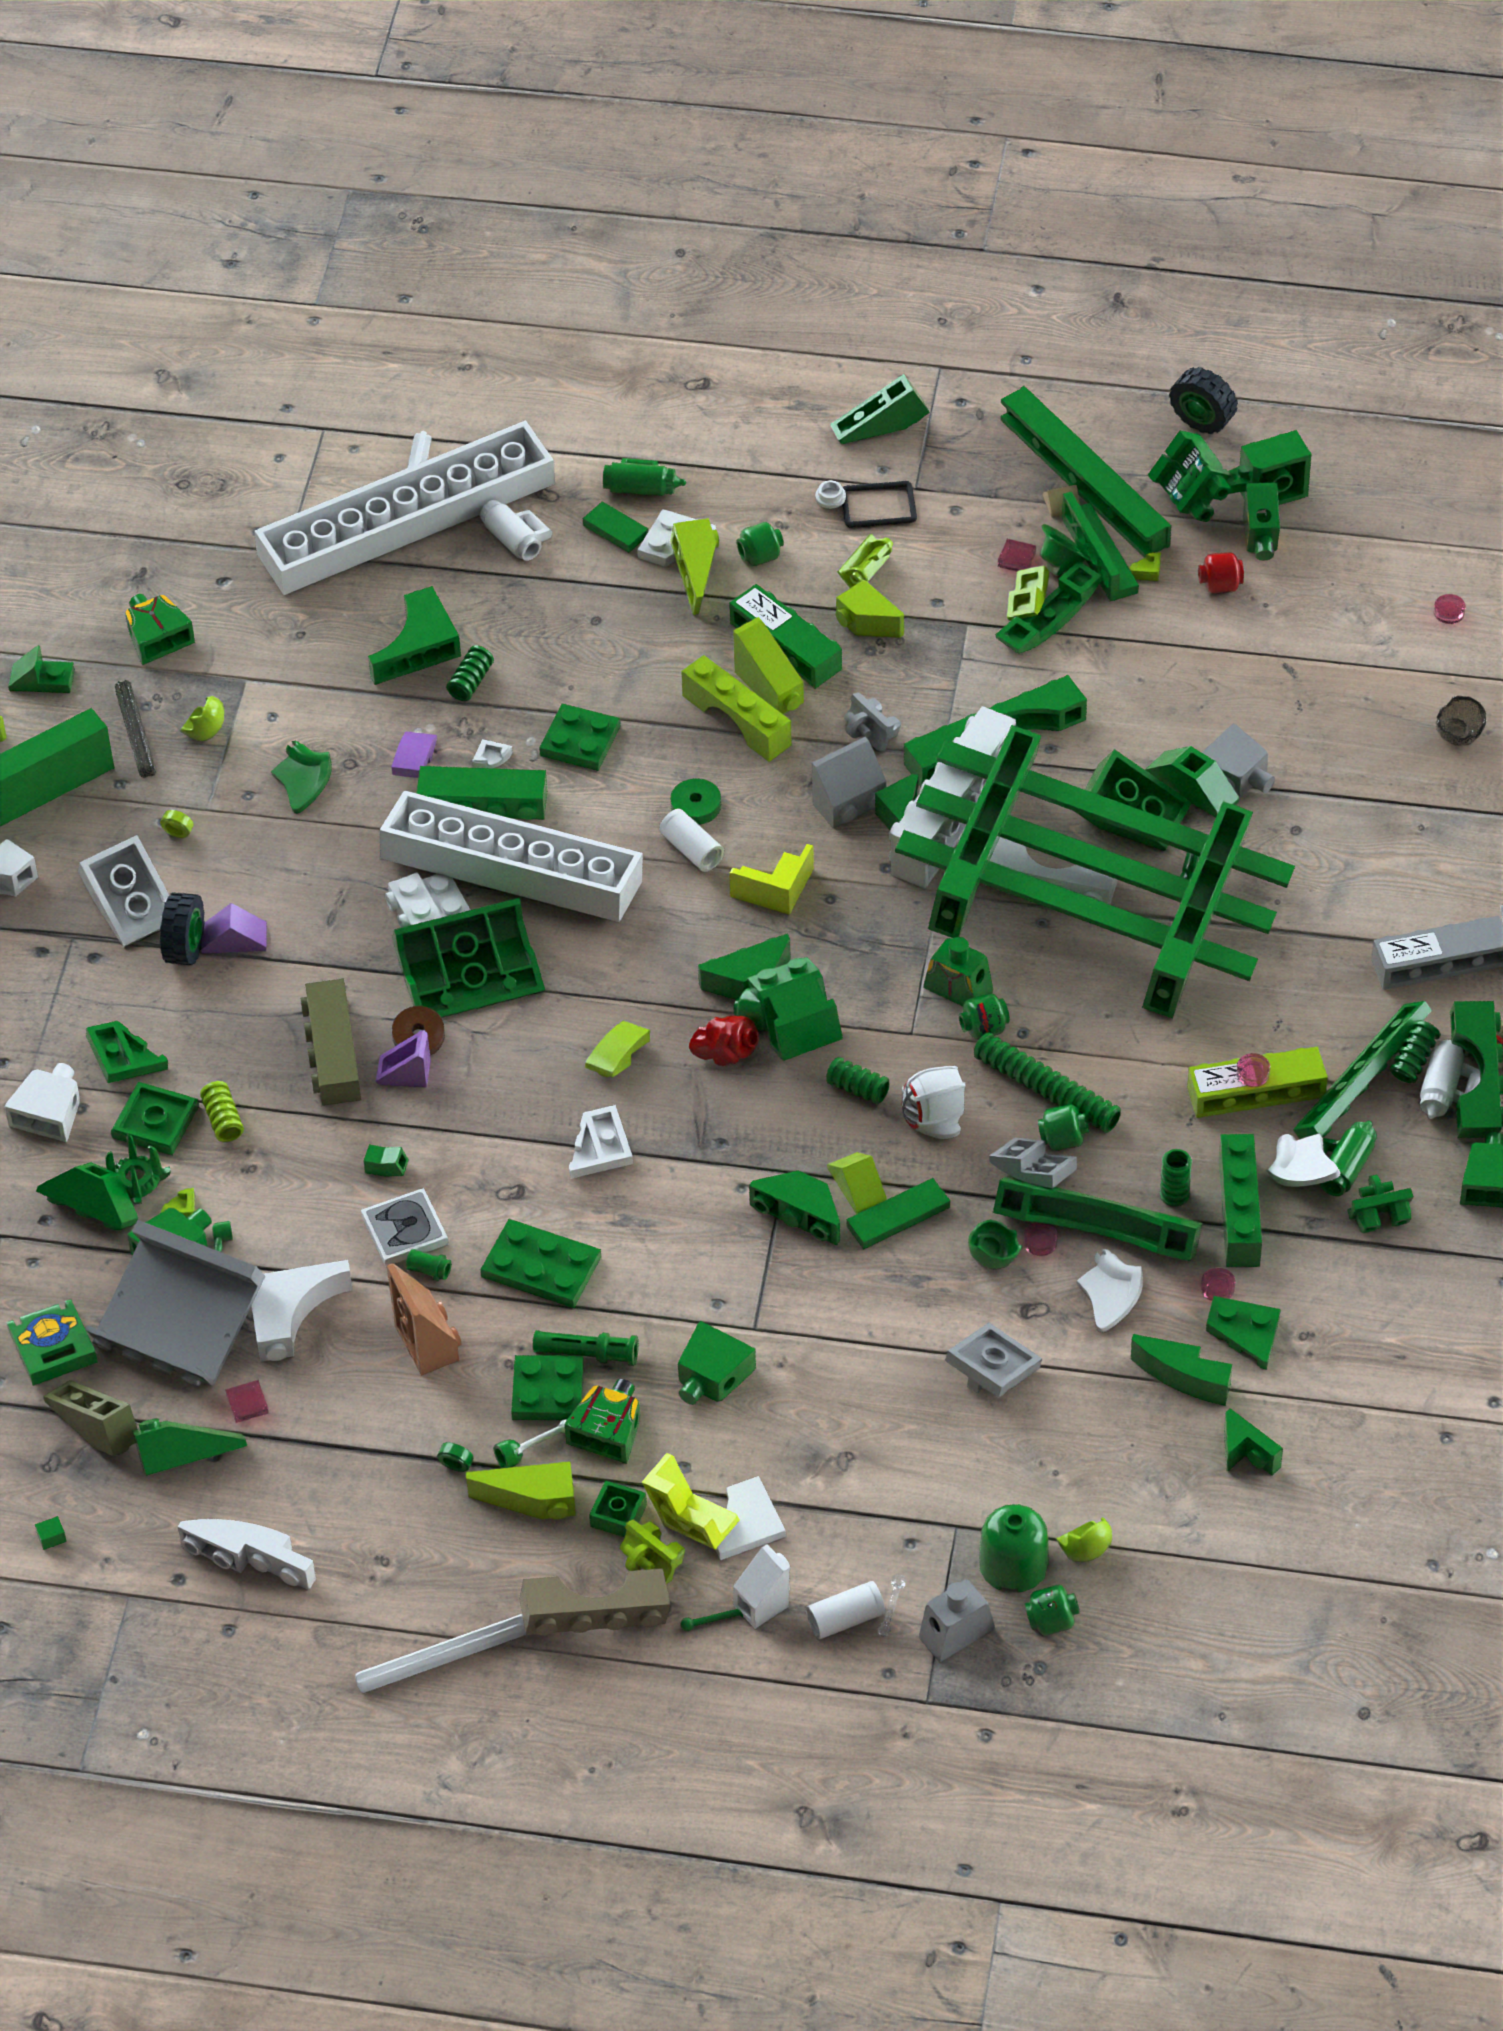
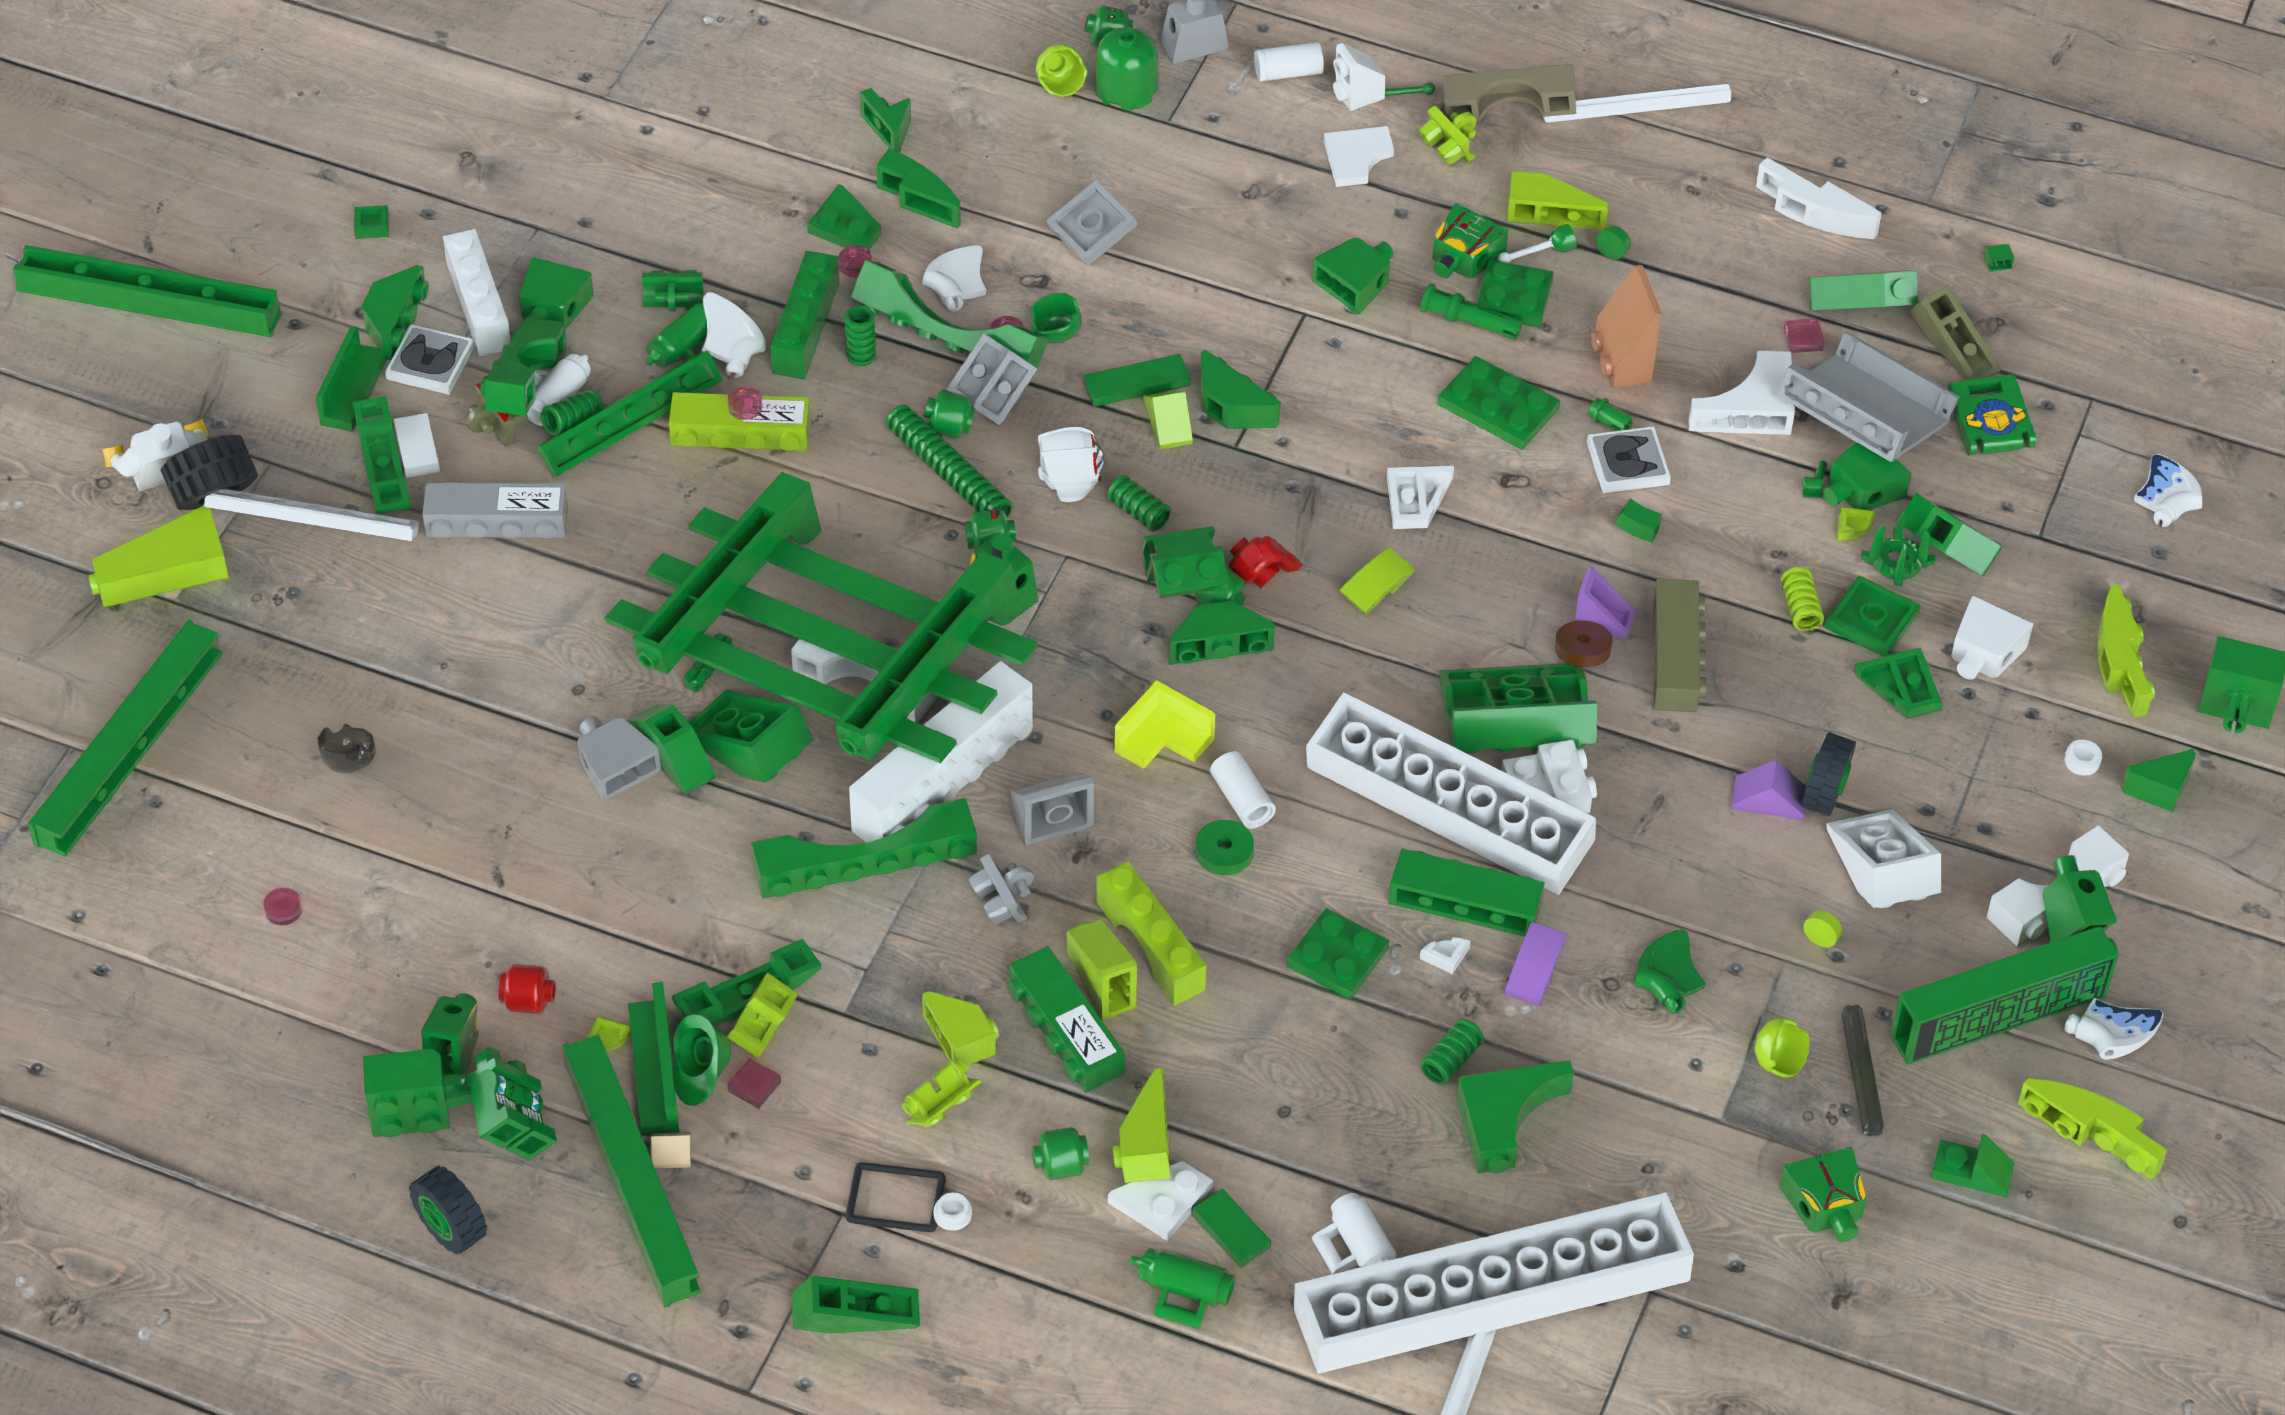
camera: 170 degrees left, 0 degrees up
green piece [589,1480,647,1538] -> none
neon yellow panel [642,1453,740,1549] -> none
green slope [875,774,919,830] -> none

